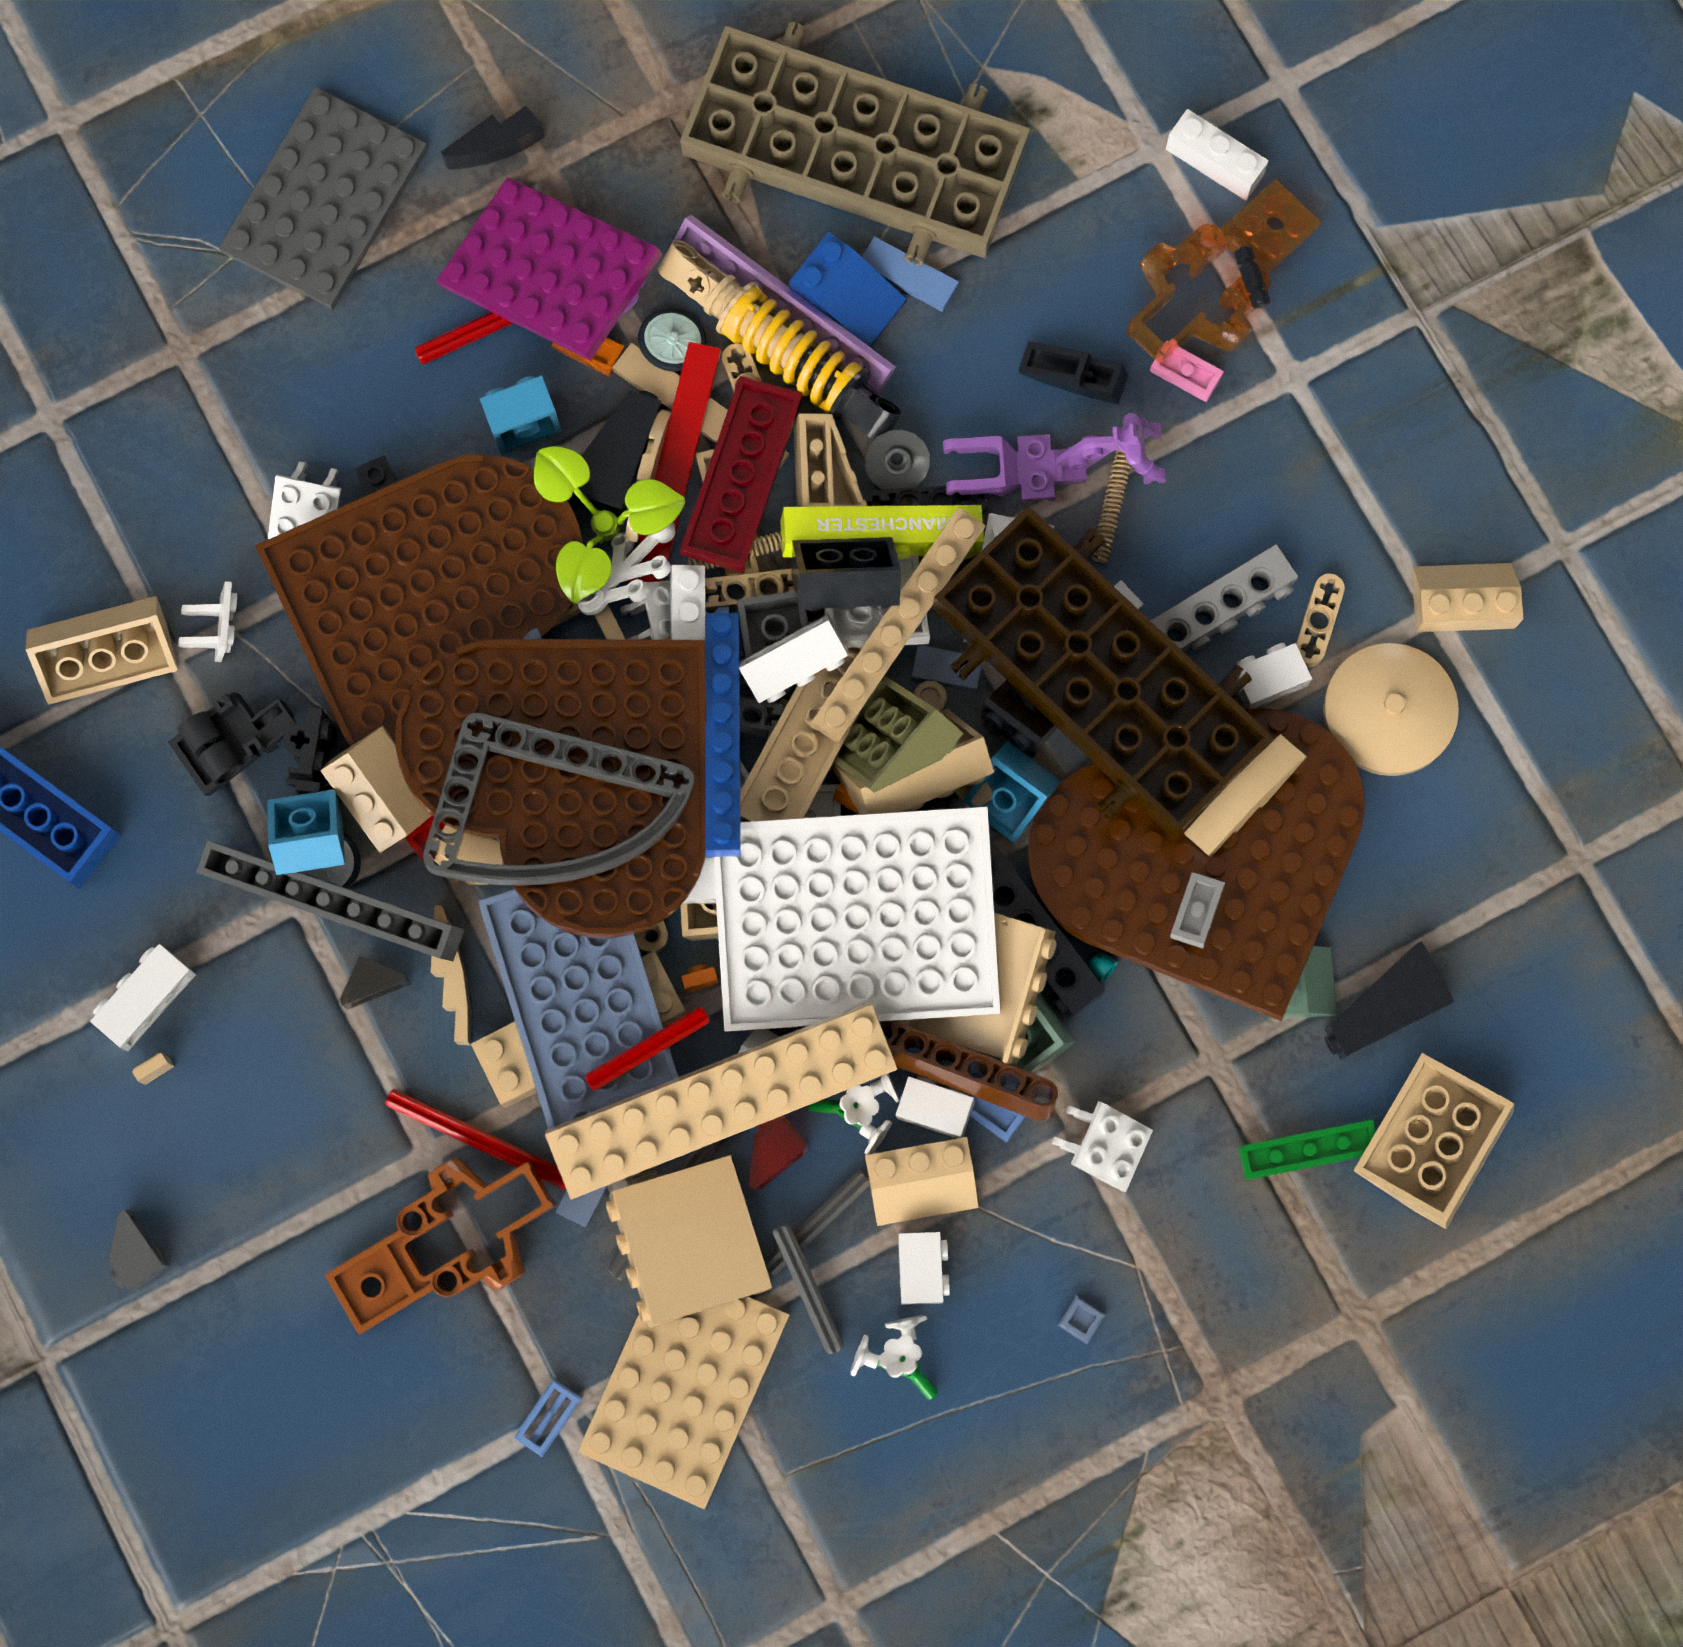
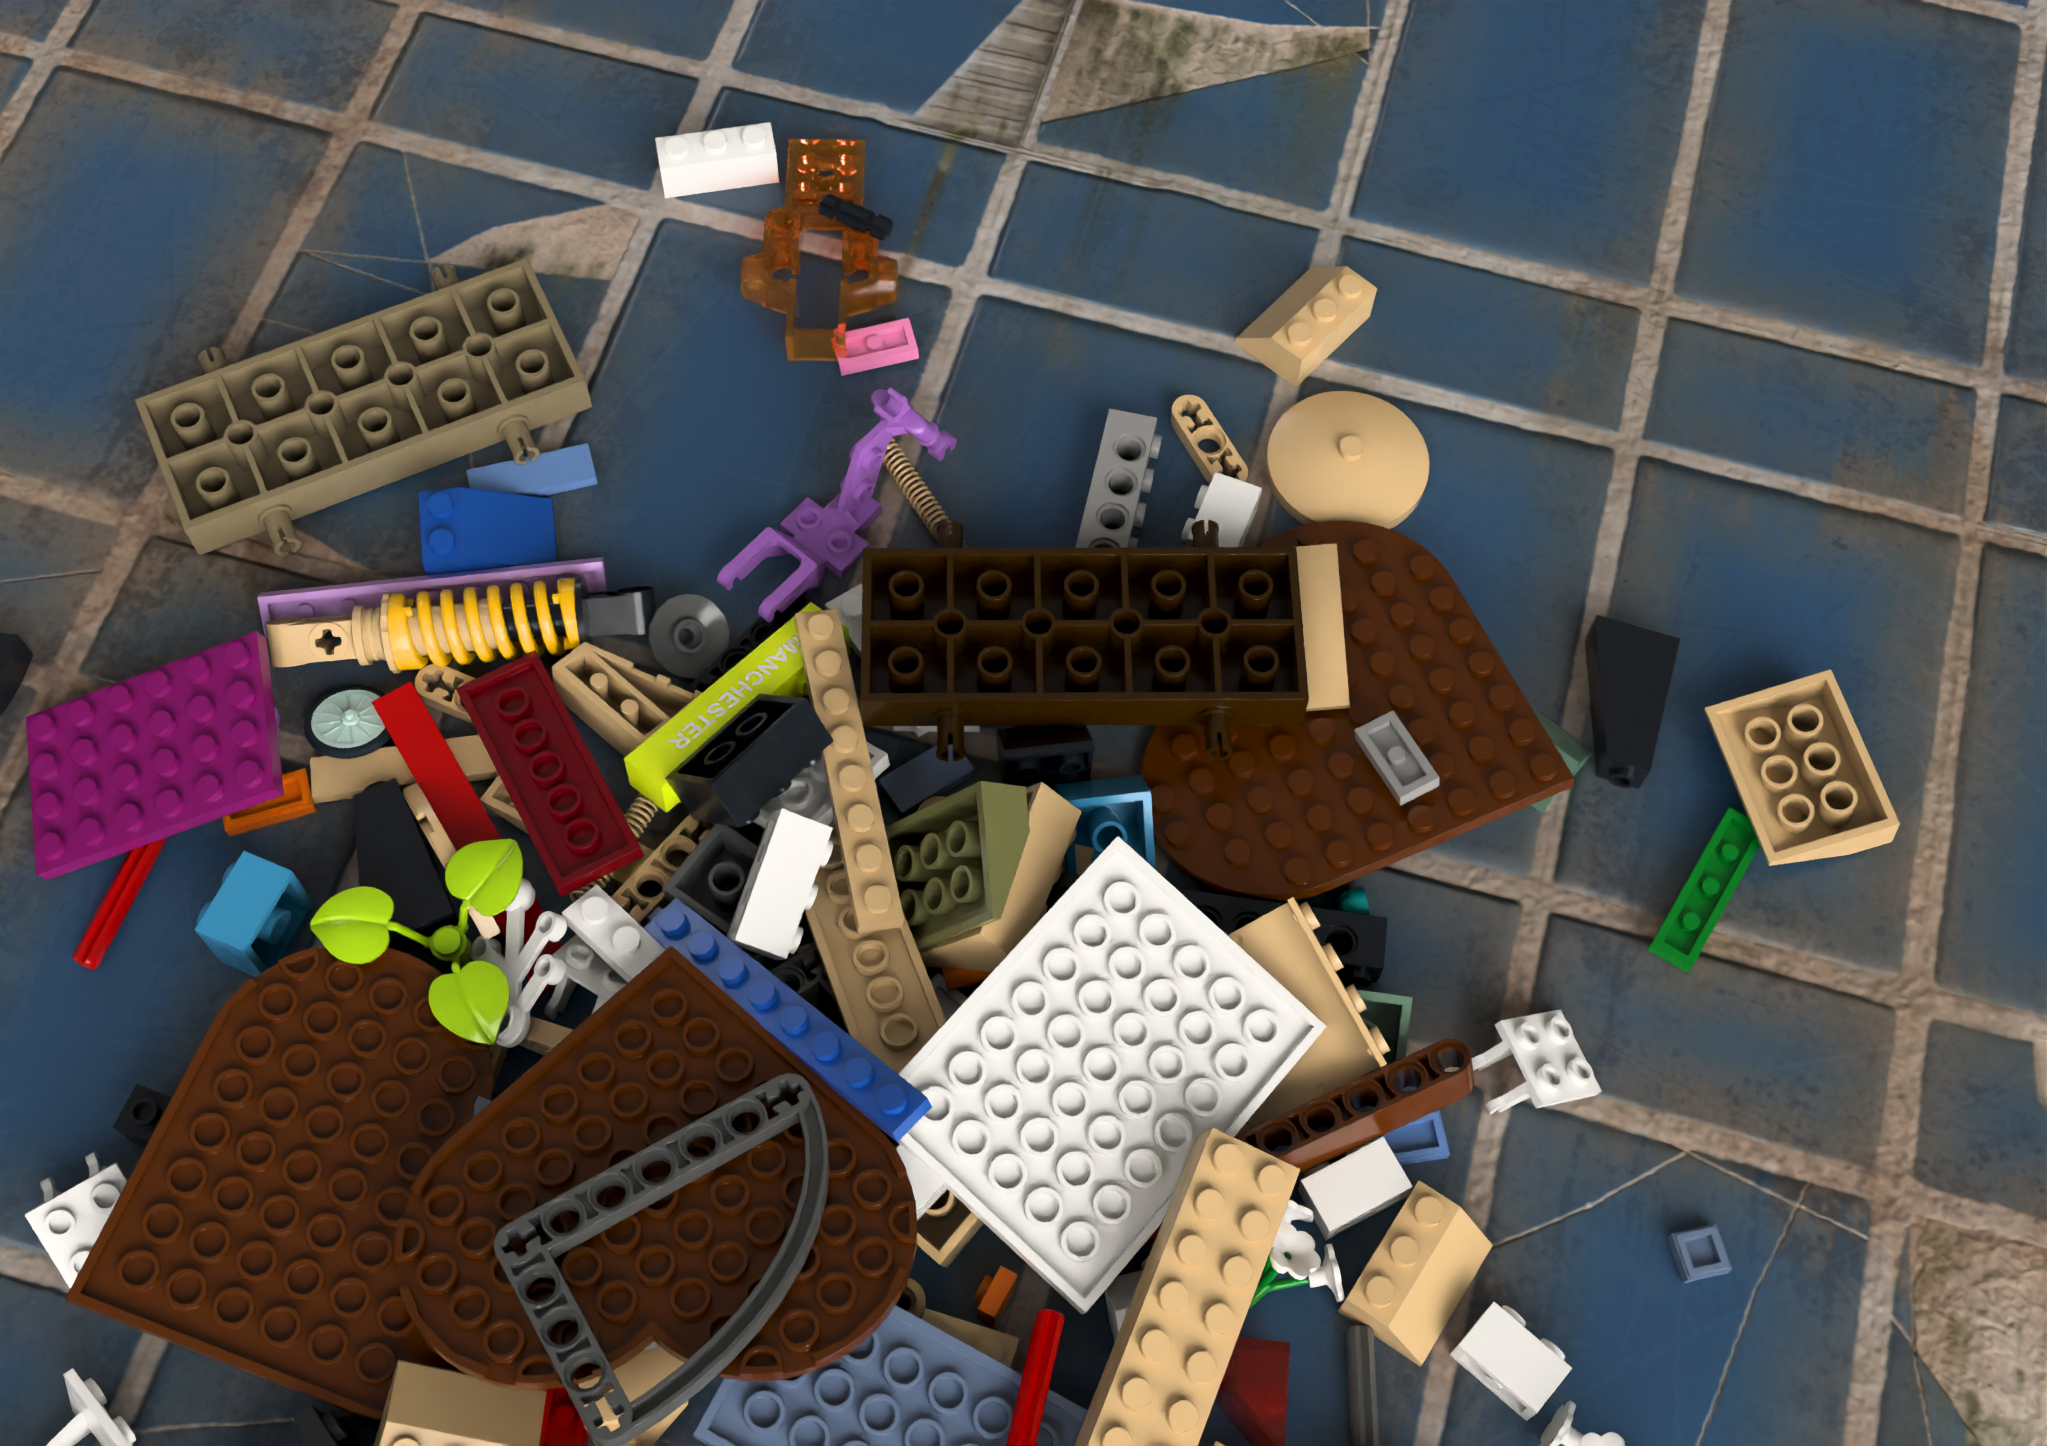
camera: 50 degrees left, 15 degrees down
black slope [1018,341,1128,404] -> none

